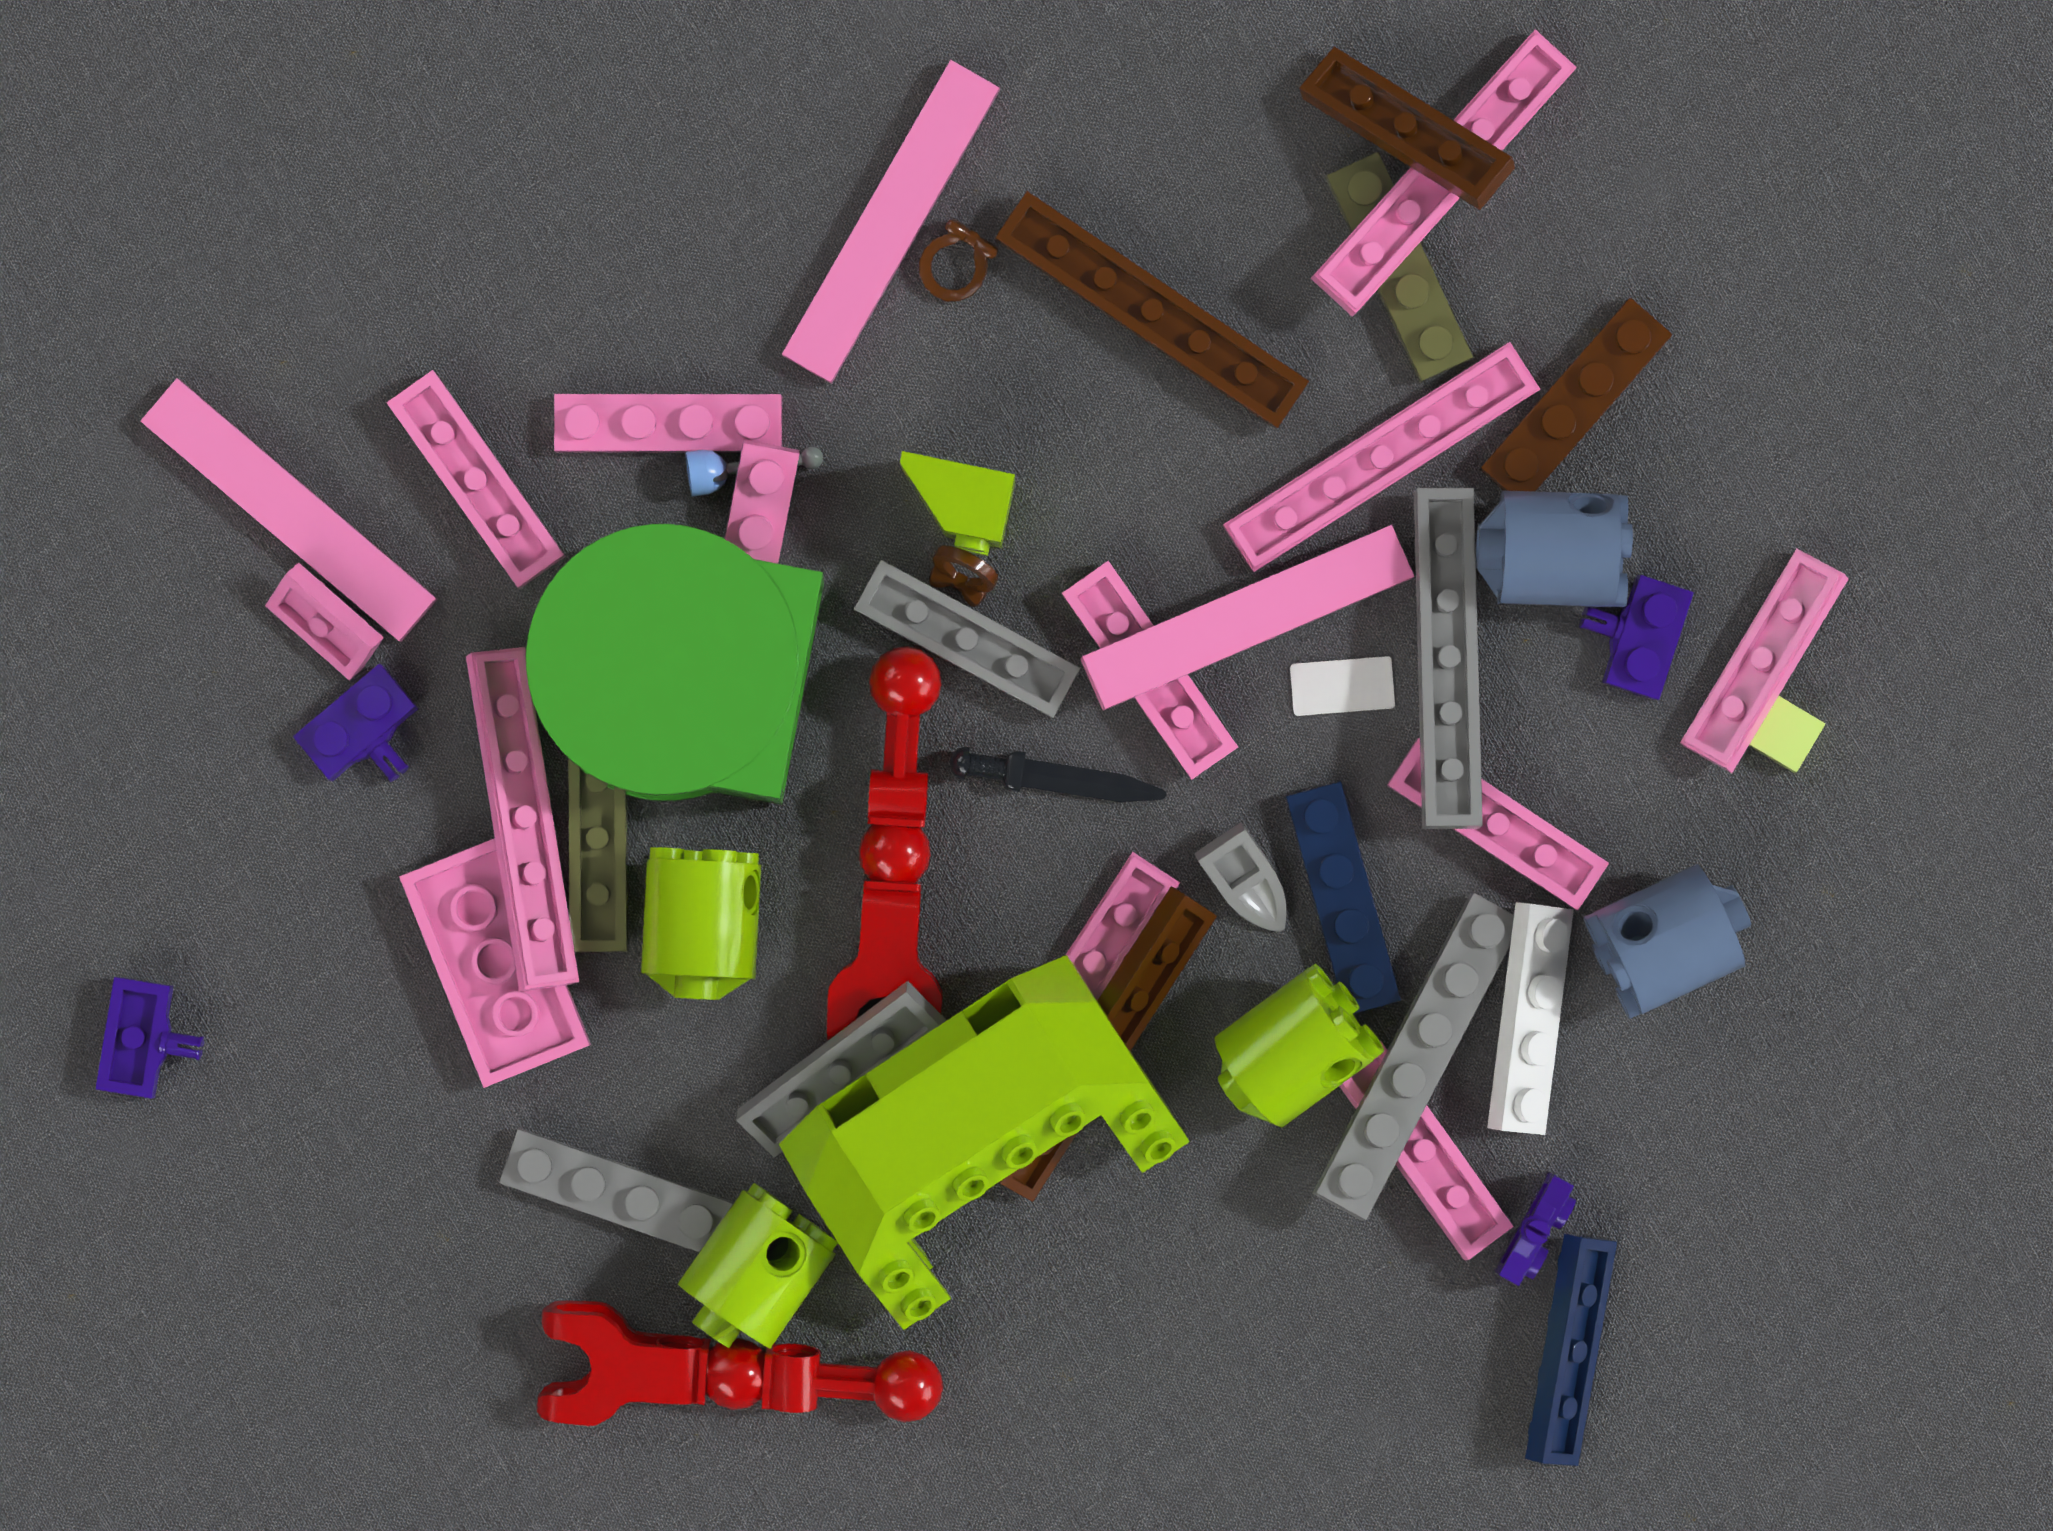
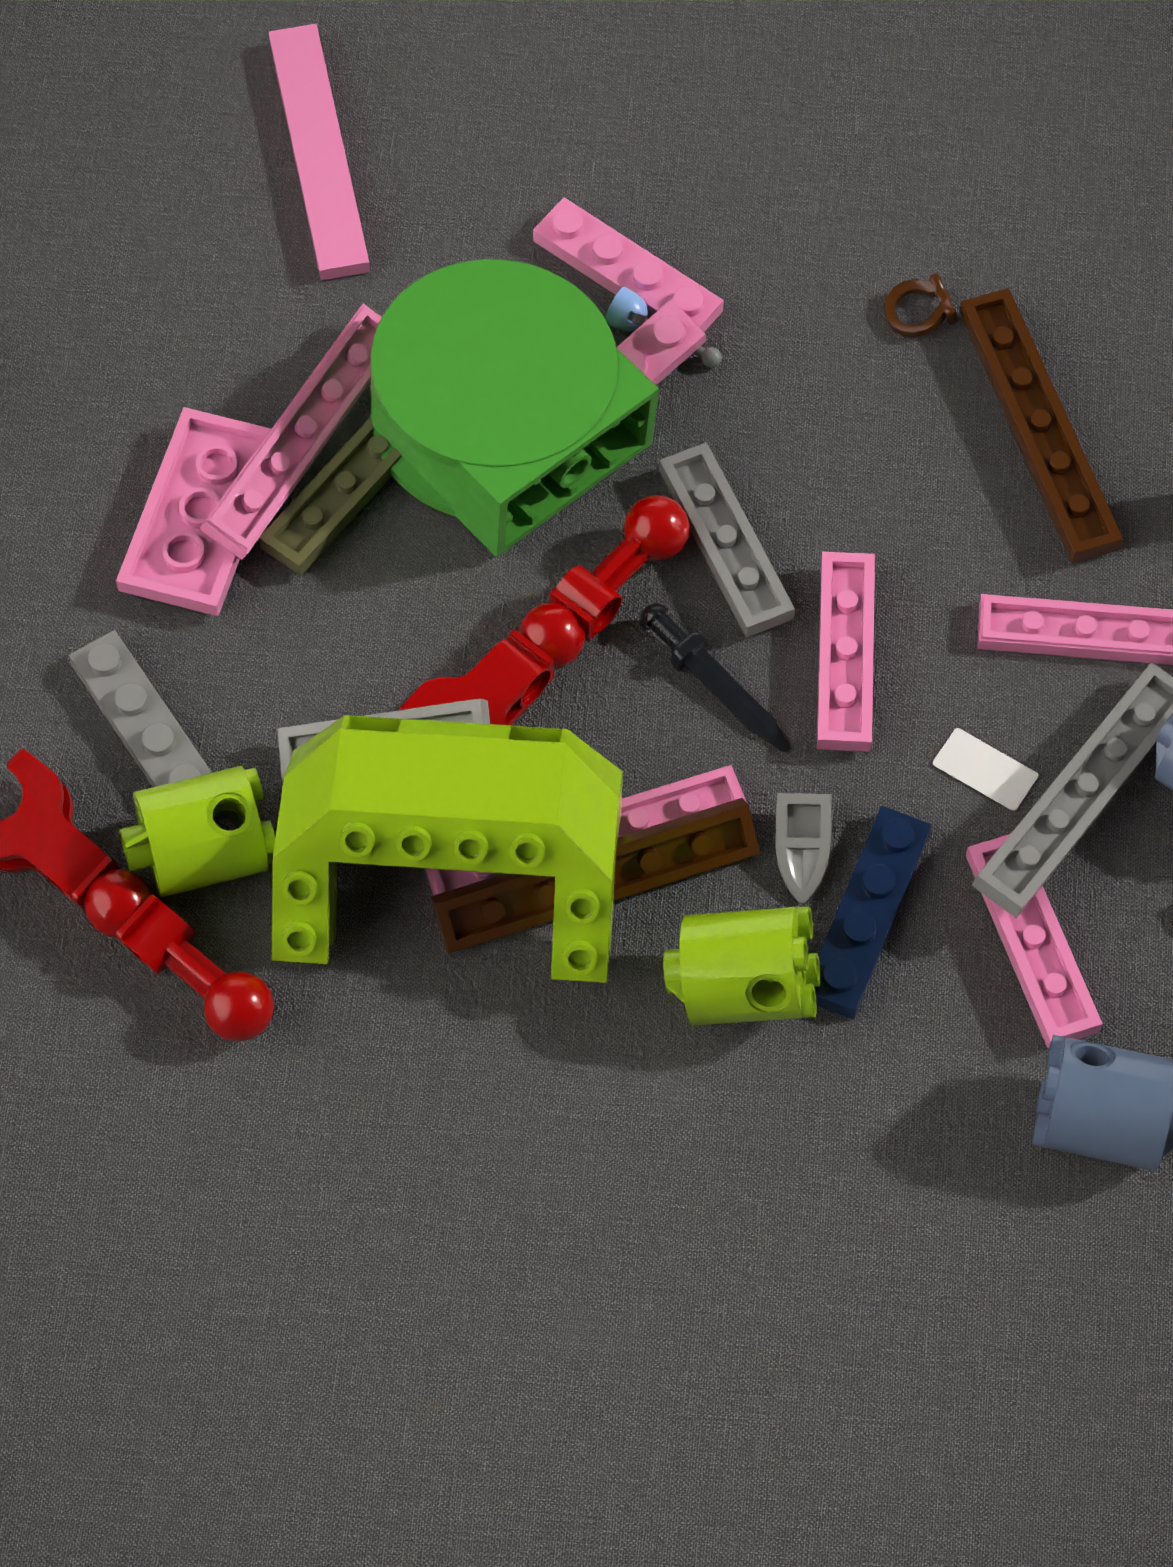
camera: 35 degrees right, 25 degrees down
bright pink plate [265,563,384,681] -> none
dark purple plate [293,663,419,782] -> none
bright pink plate [386,370,566,589] -> none
lime cylinder [641,847,761,1000] -> none
bright pink tile [782,60,1000,384] -> none
lime slope [900,451,1015,556] -> none
reddish brown piece [929,545,998,607] -> none
bright pink tile [1080,525,1415,711] -> none
light grey plate [1312,893,1514,1221] -> none
bright pink plate [1339,1041,1514,1260] -> none
white plate [1487,902,1574,1135] -> none
dark purple plate [1494,1172,1576,1286] -> none
dark blue plate [1525,1234,1617,1466] -> none

